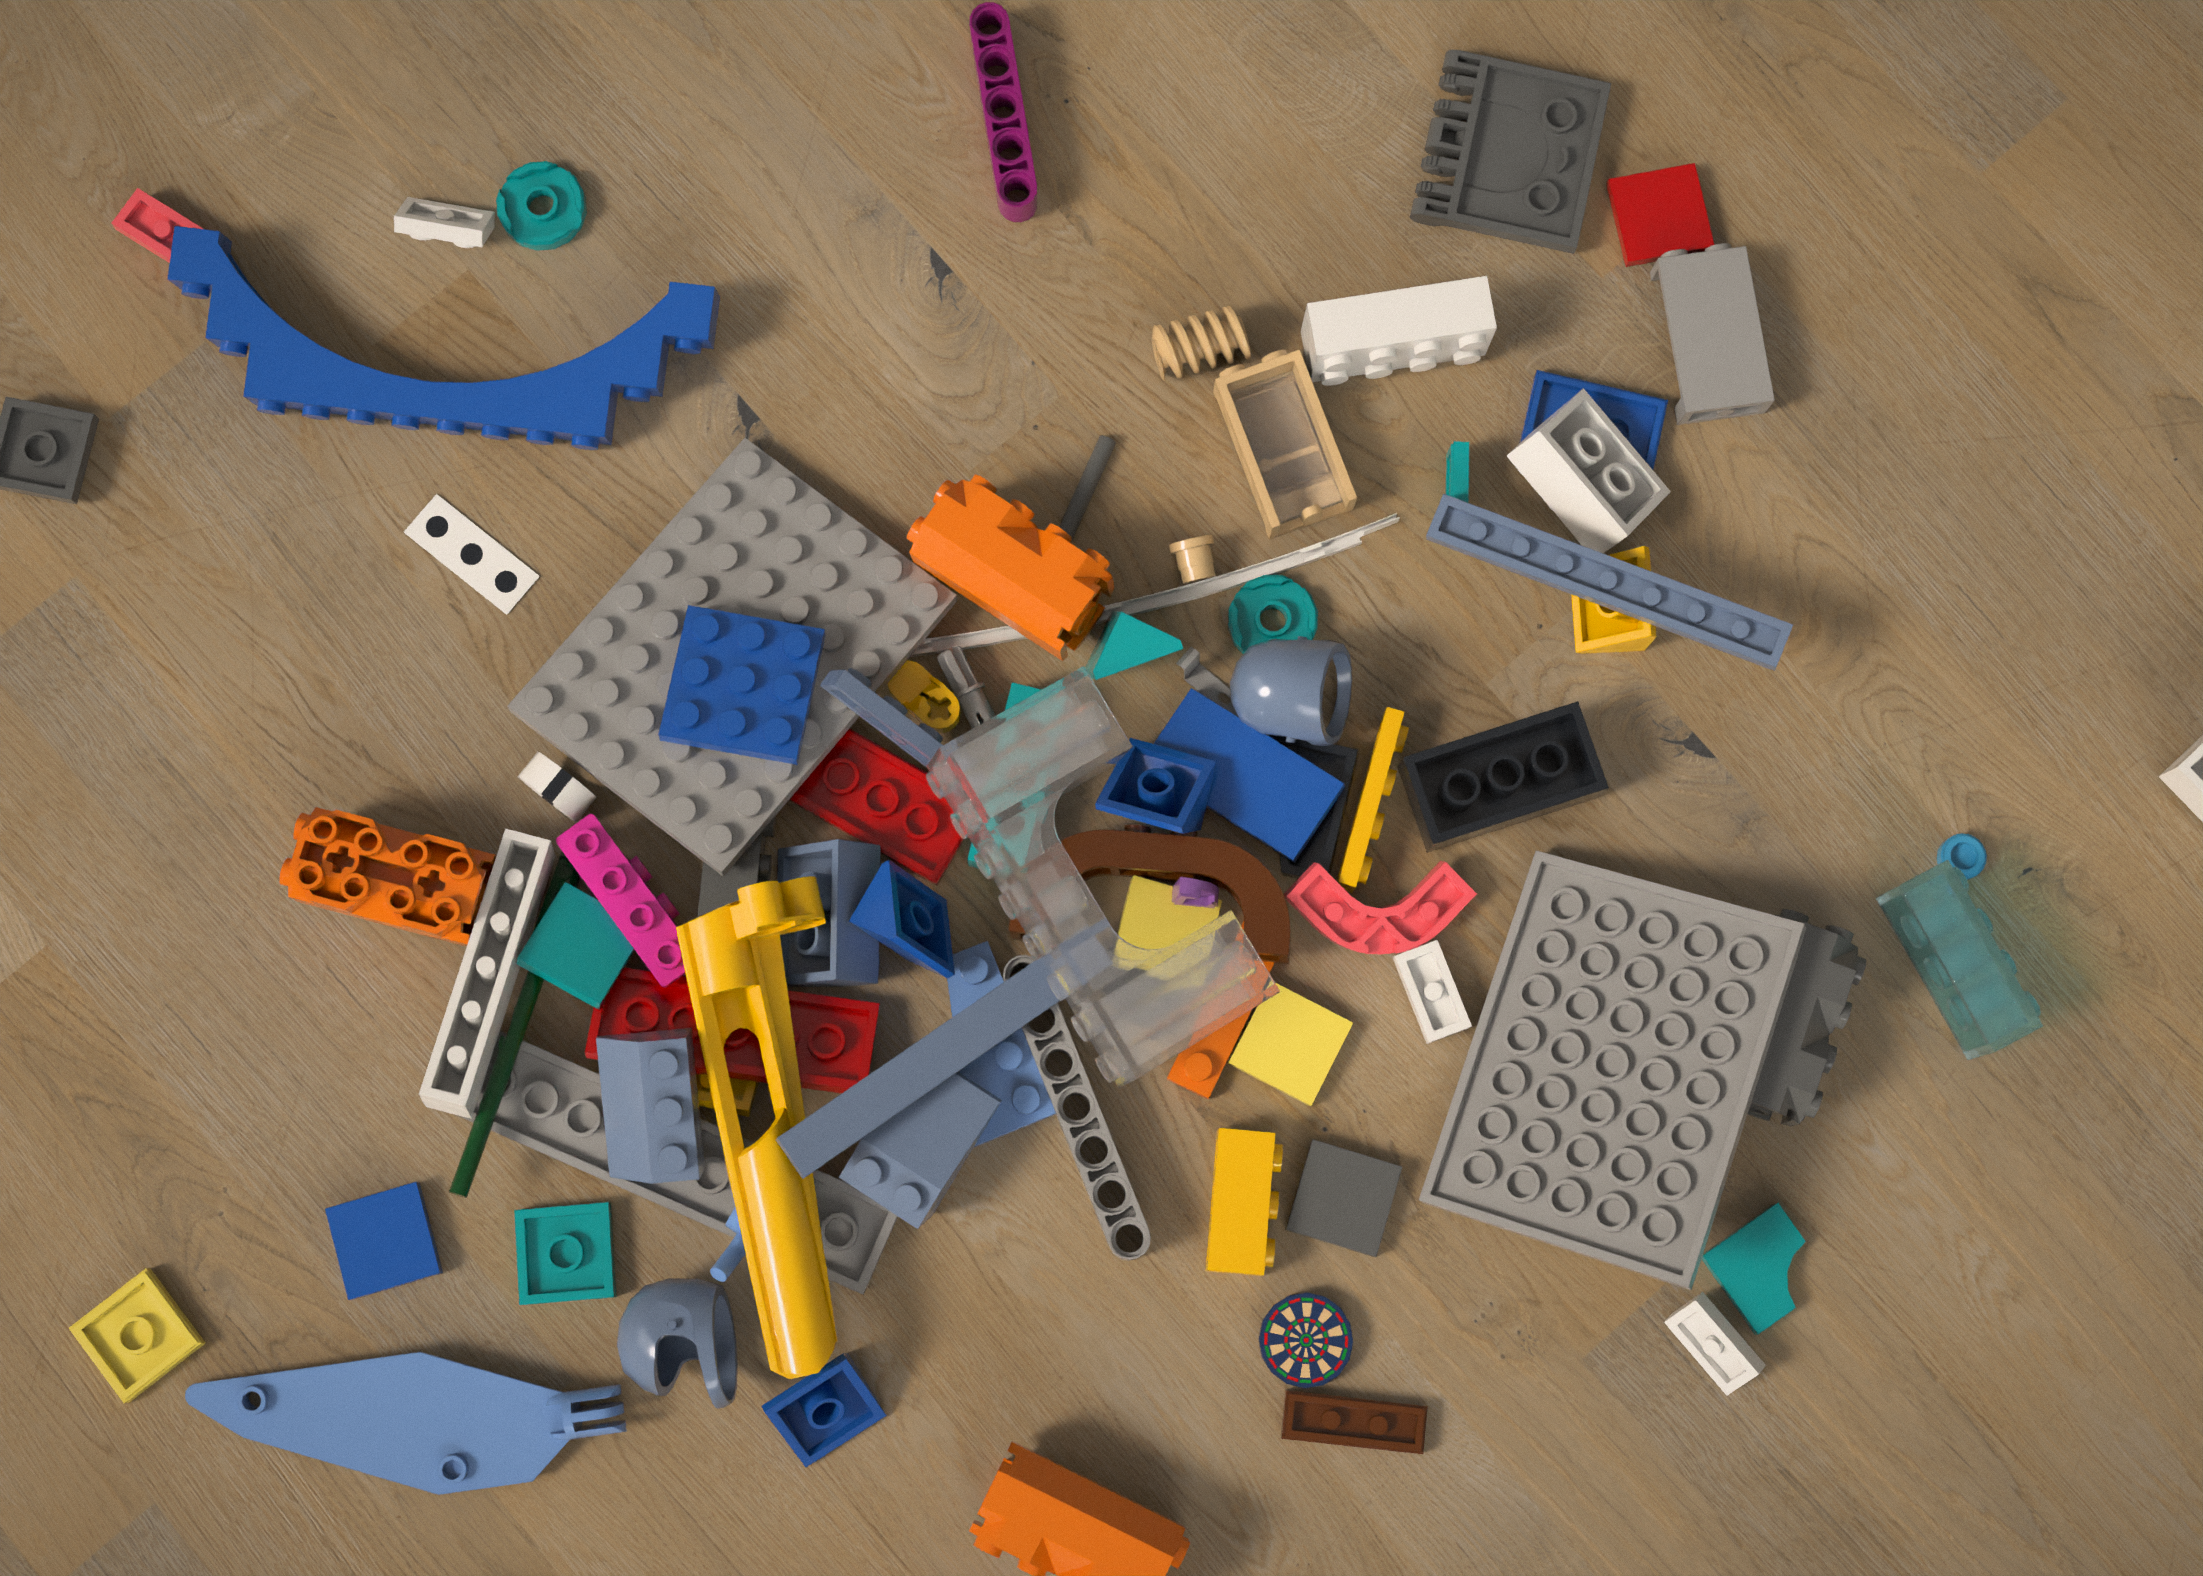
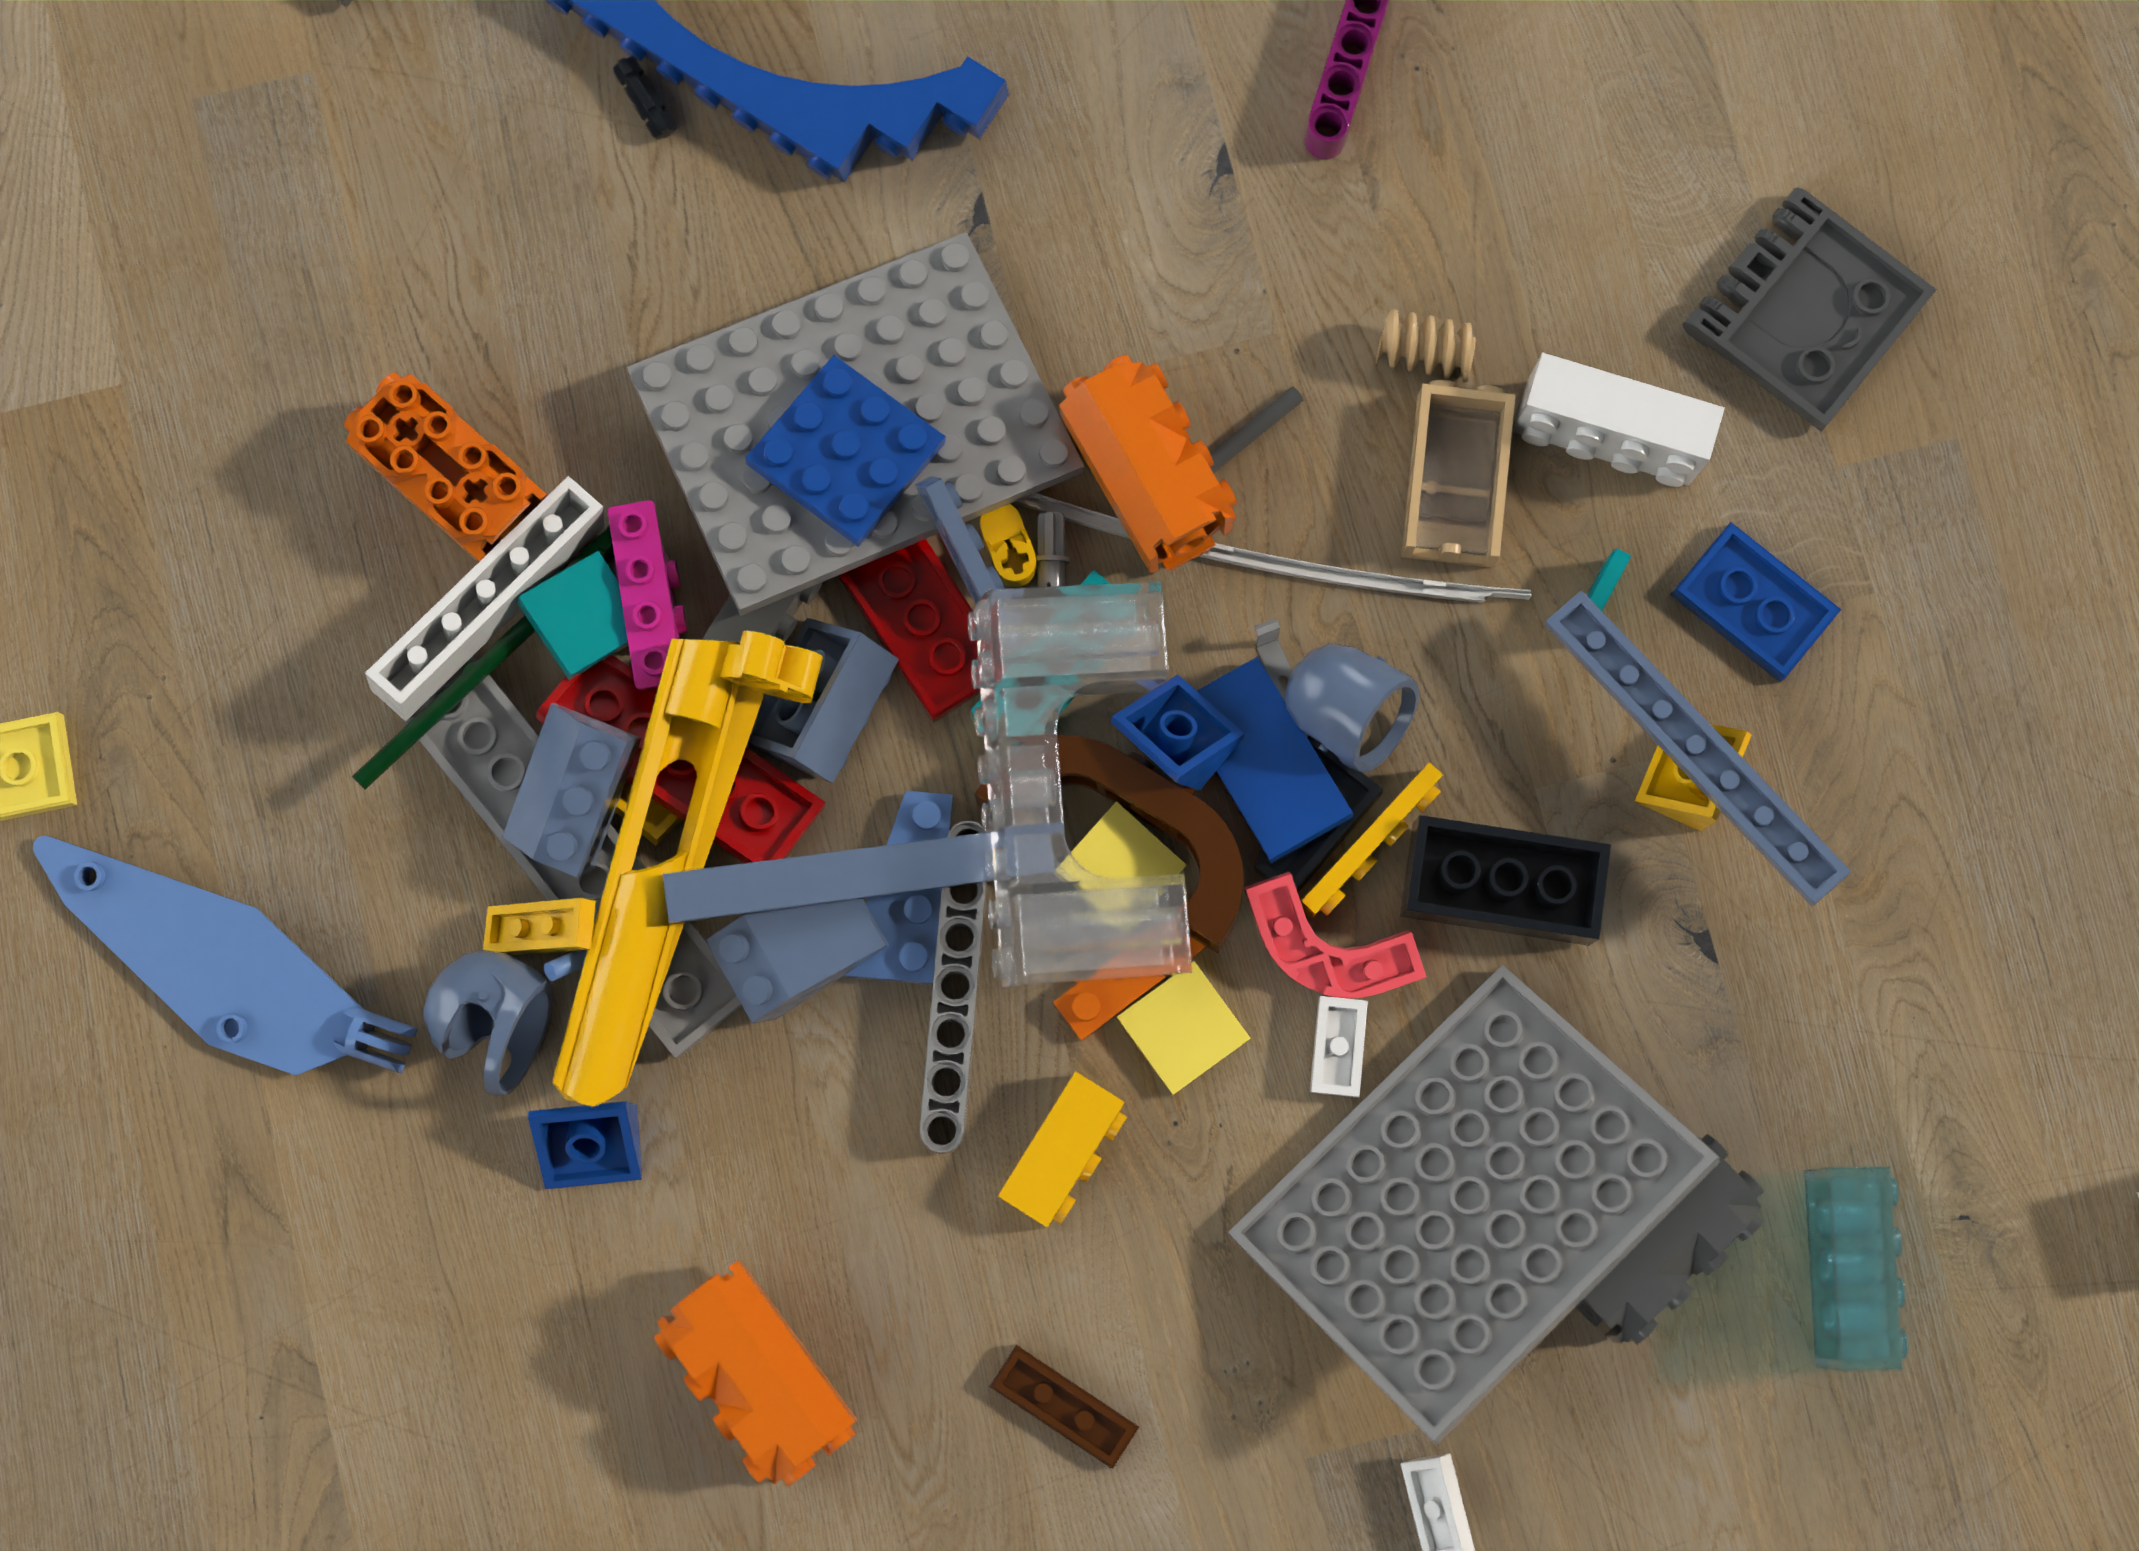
camera: 30 degrees right, 0 degrees up
blue tile [325,1182,443,1300] -> none
white sticker [404,494,540,615] -> none
teal tile [514,1202,617,1305] -> none
white piece [518,752,597,822] -> none
blue slope [849,860,955,979] -> none
teal slope [1085,611,1184,680] -> none
tan piece [1168,535,1216,584] -> none
medium lavender tile [1172,877,1219,908] -> none
teal tile [1228,575,1318,654] -> none
dark blue tile [1258,1292,1353,1388] -> none
dark grey tile [1285,1139,1402,1257] -> none
white slope [1507,388,1671,553] -> none
red tile [1606,163,1715,267] -> none
light grey panel [1650,243,1775,425] -> none
teal tile [1702,1203,1806,1335] -> none
dark azure tile [1937,834,1987,881] -> none
none -> yellow plate [483,898,596,956]
none -> black axle [613,57,676,140]

